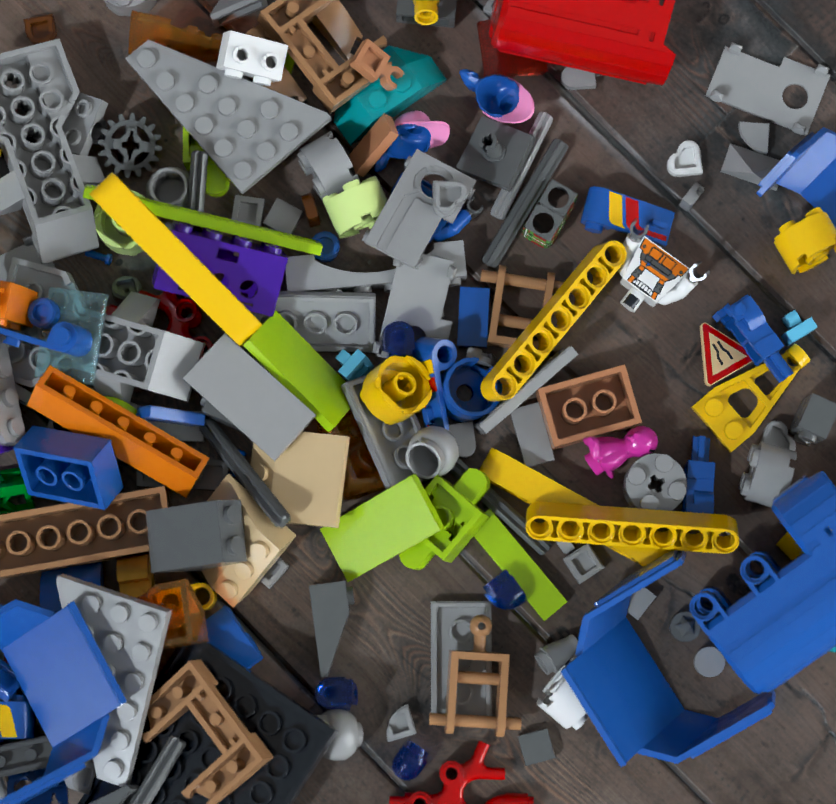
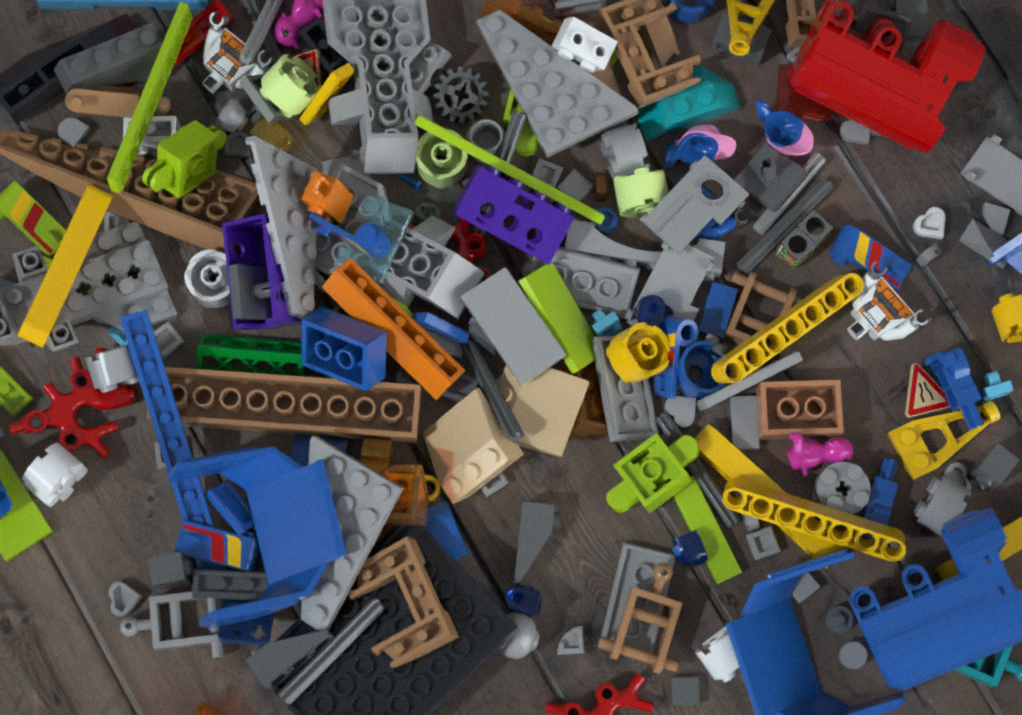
camera: 10 degrees right, 5 degrees down
blue tile [28,297,60,329] -> none
light grey tile [65,761,96,795] -> none
yellow beam [90,172,262,346] -> none
dark grey slope [146,500,247,573] -> none
lime tile [320,474,445,582] -> none
nougat plate [349,38,404,91] -> none
nougat tile [349,113,399,177] -> none
clear blue piece [392,740,430,781] -> none
light grey piece [406,426,459,479] -> none
light grey tile [432,181,468,217] -> none
light grey cone [534,634,578,675] -> none

